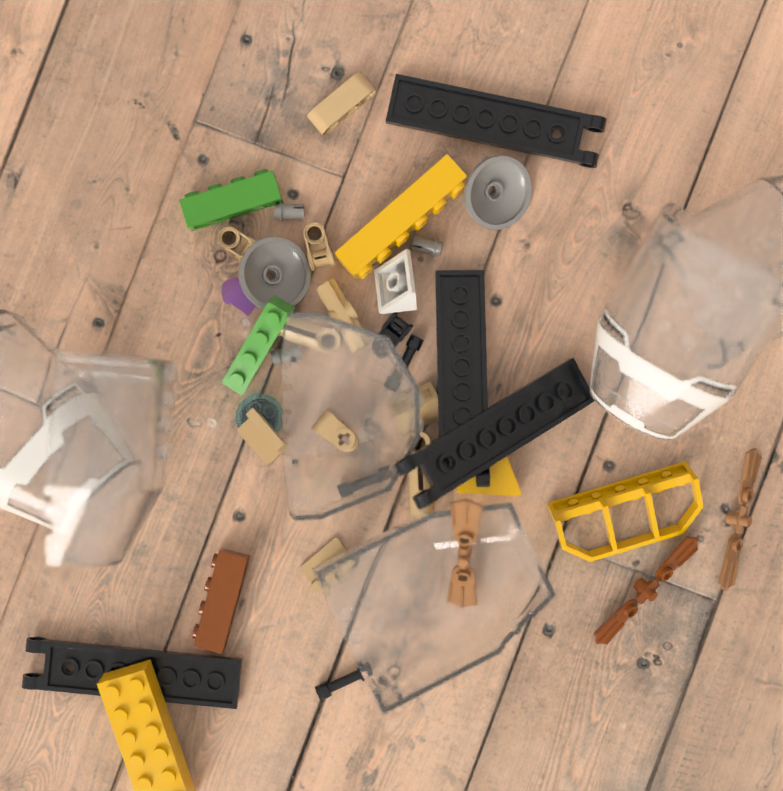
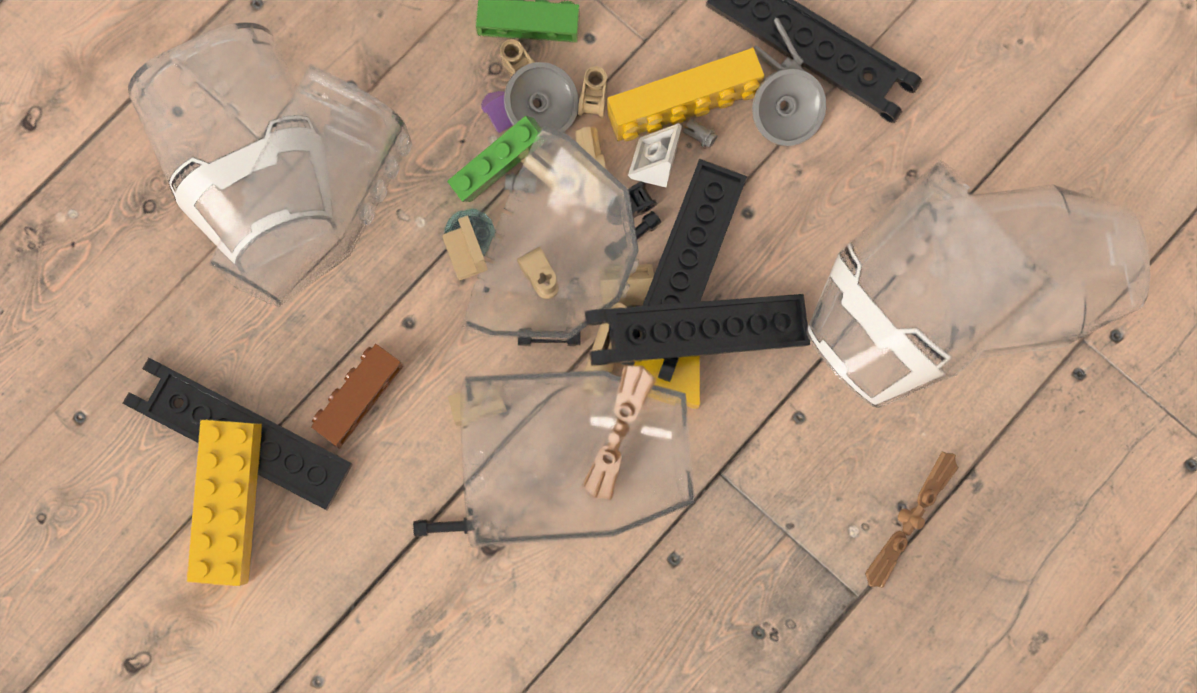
camera: 20 degrees right, 10 degrees down
light grey pin [274,201,304,221] -> none
yellow plate [547,461,703,562] -> none
dark orange piece [594,536,698,645] -> none
none -> light grey plant [754,18,804,71]

